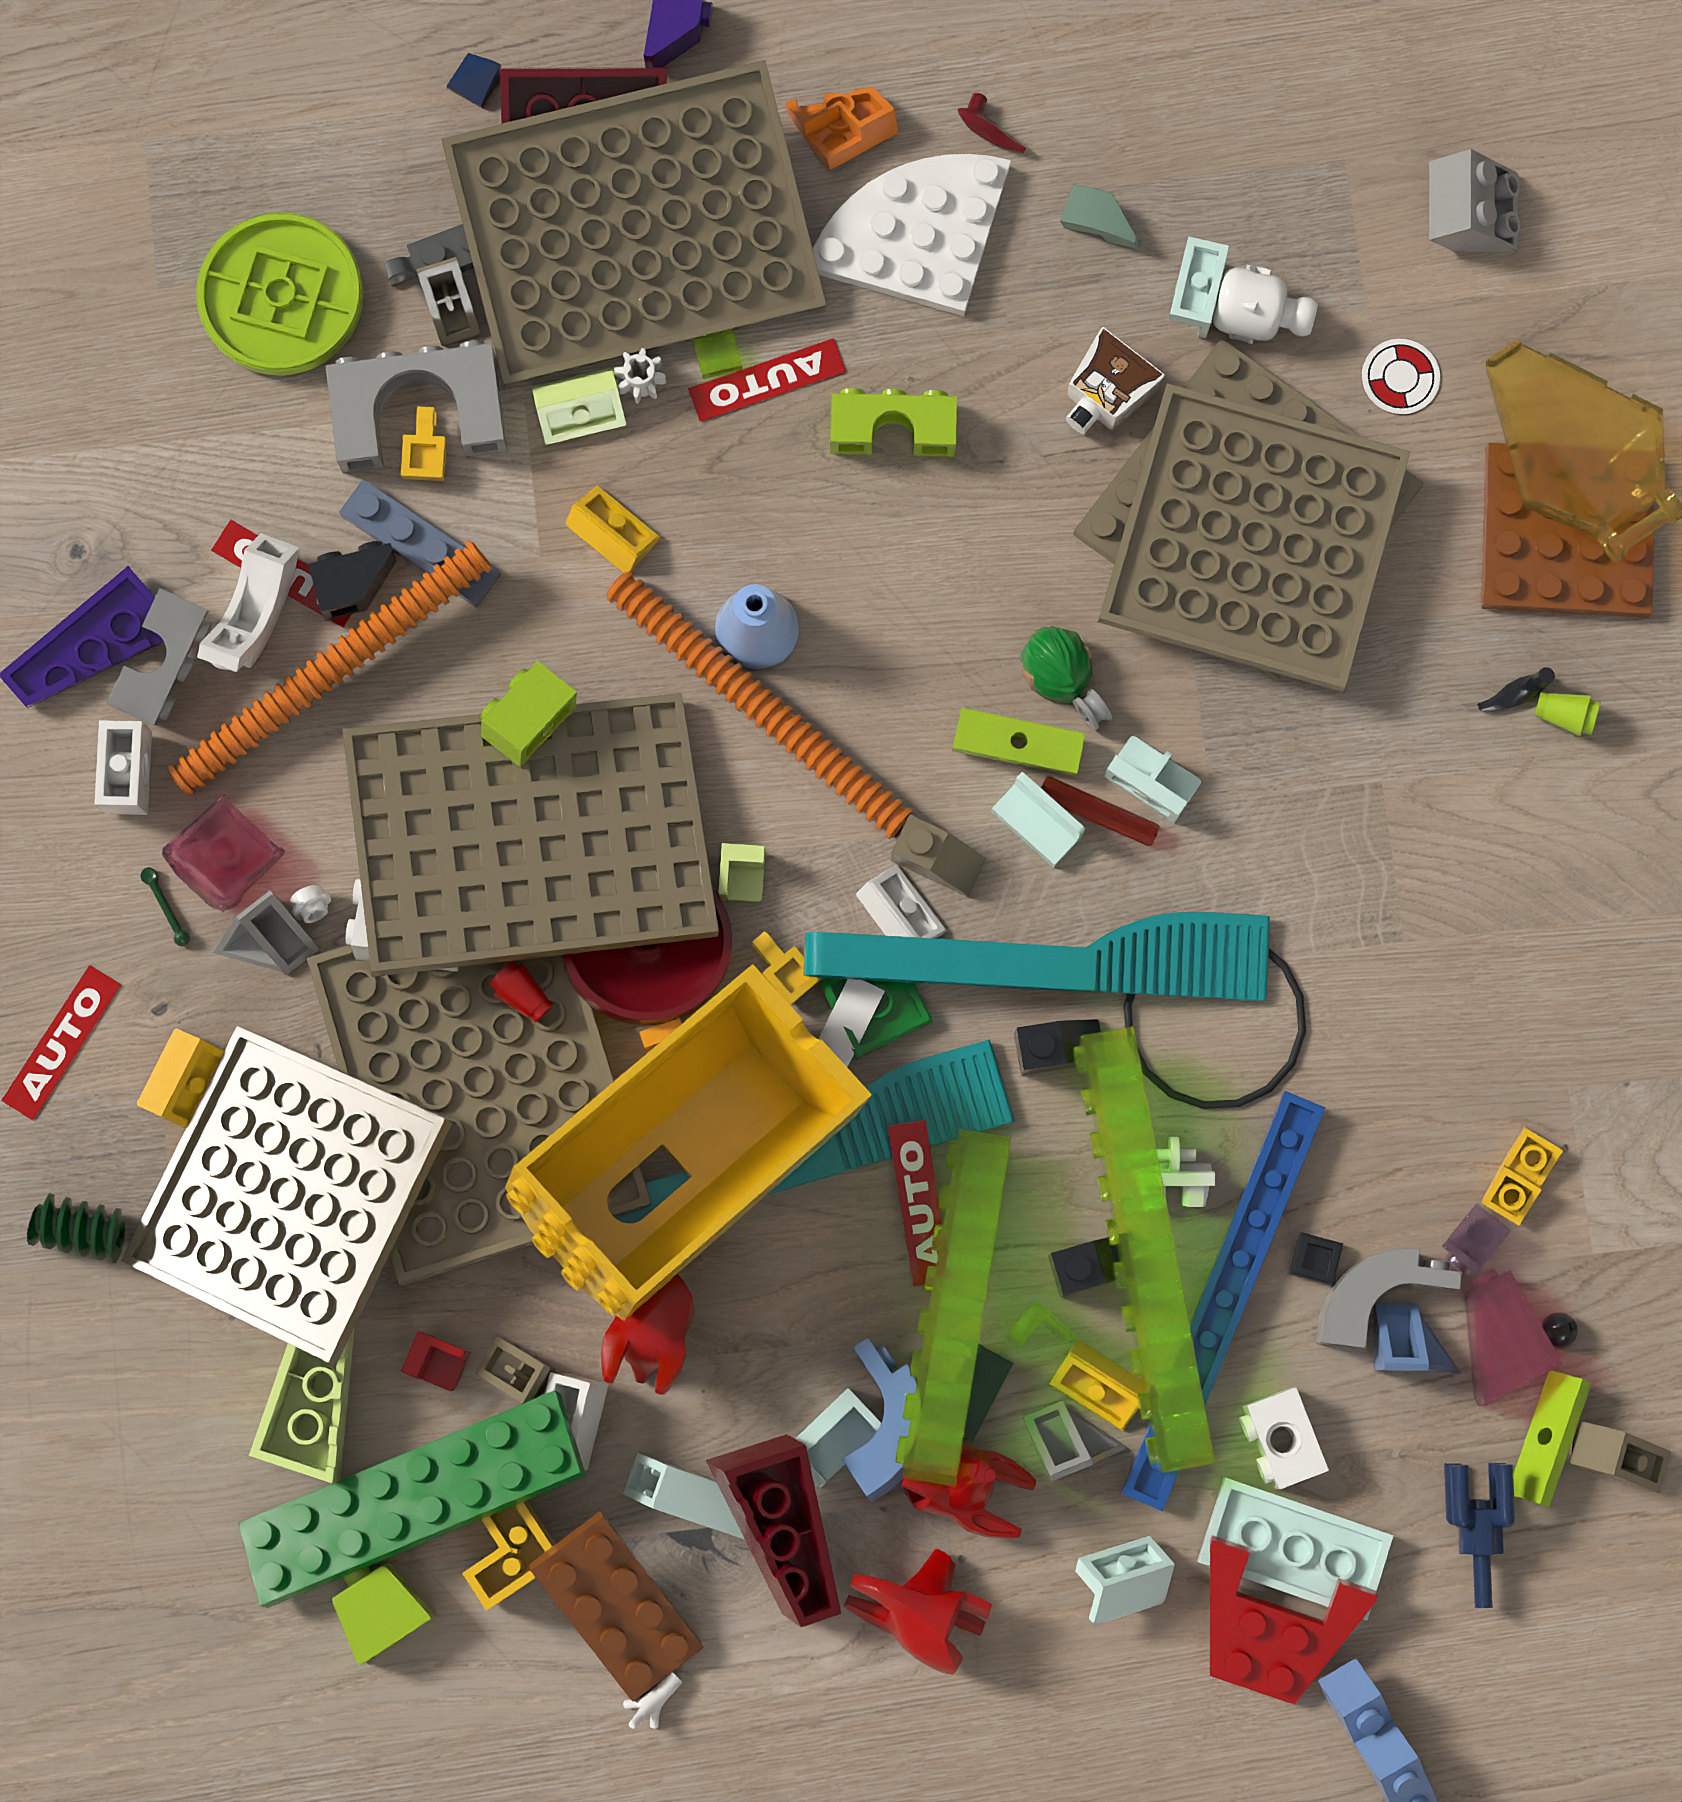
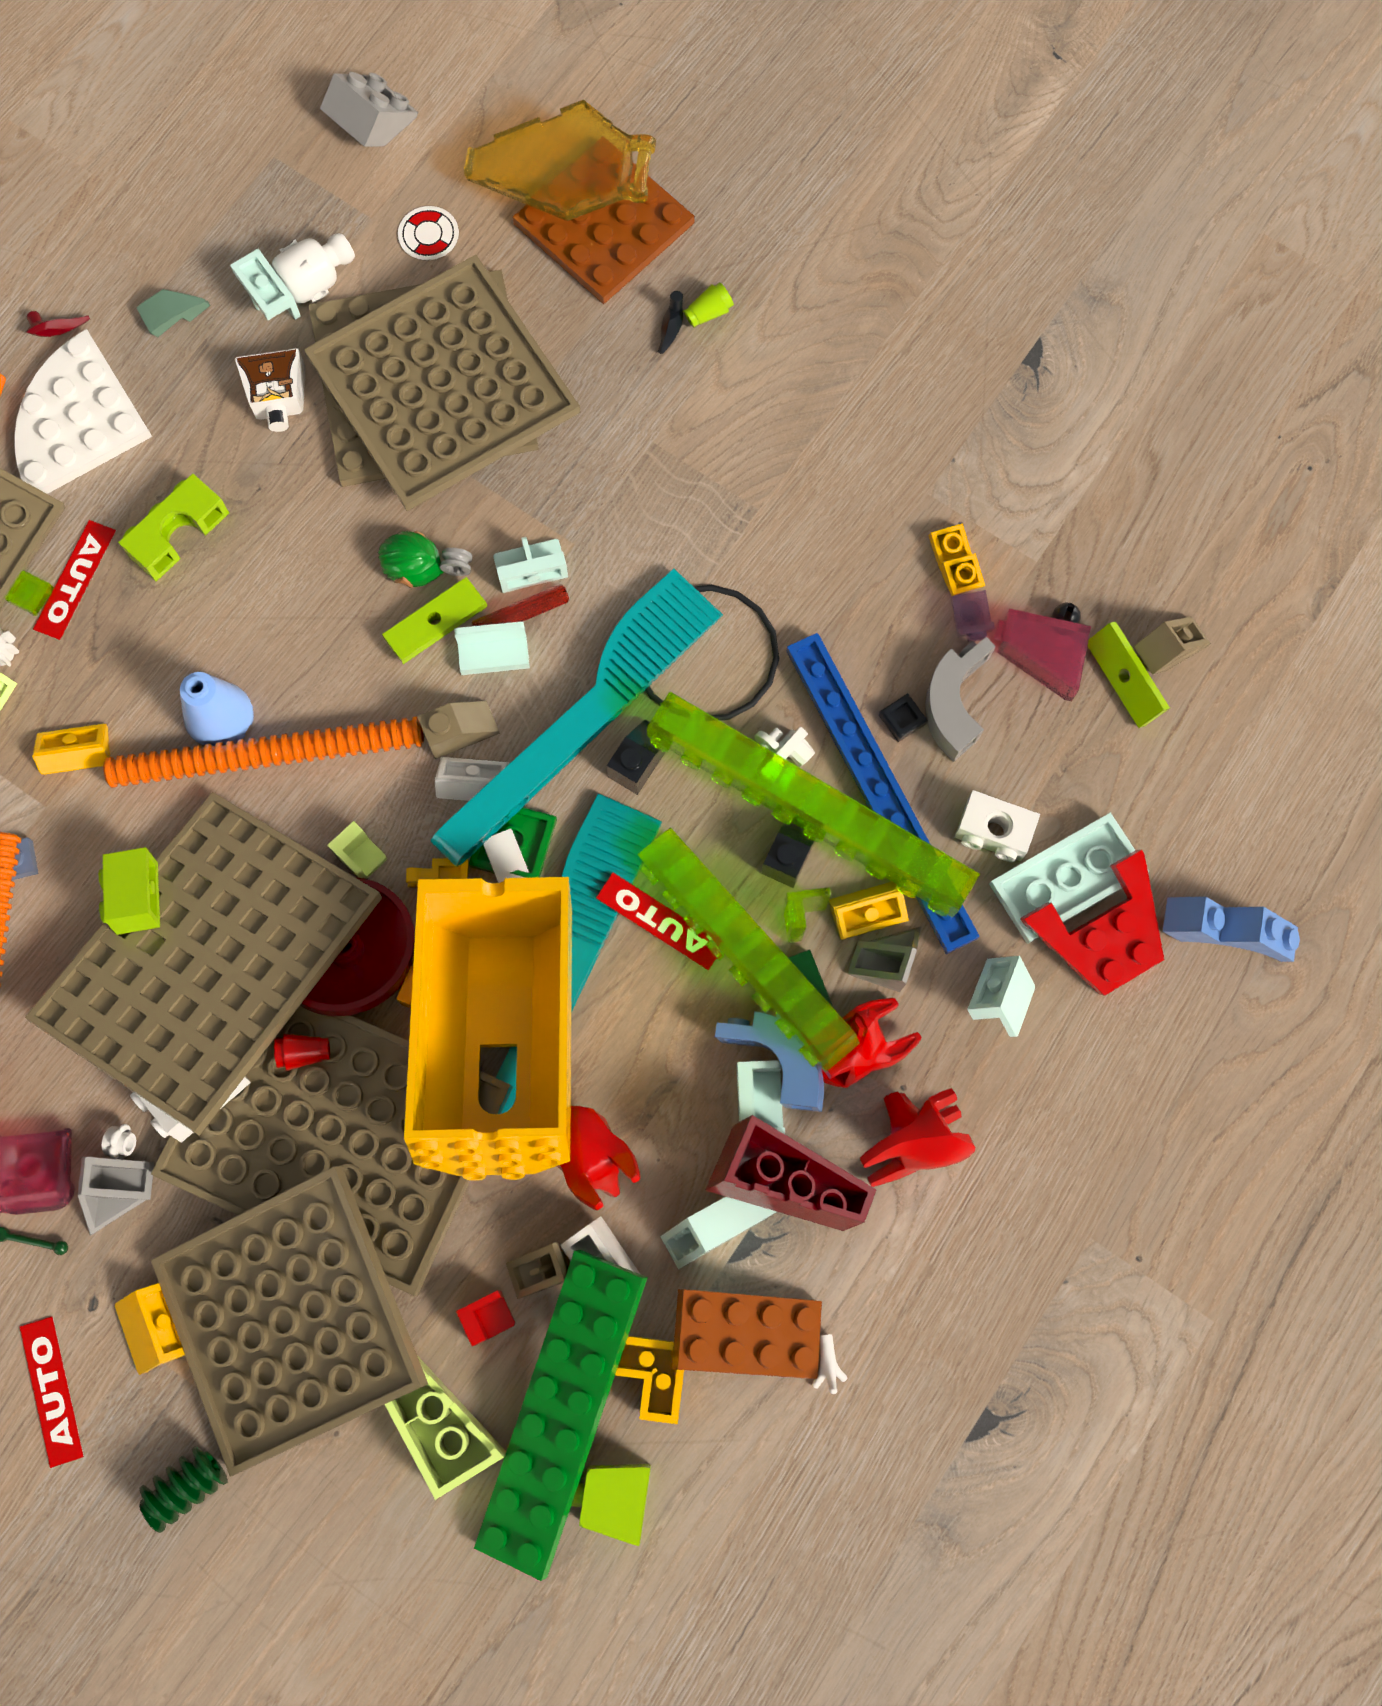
camera: 50 degrees left, 5 degrees down
medium blue slope [1374,1303,1461,1373] -> none
dark blue plant [1444,1463,1515,1608] -> none

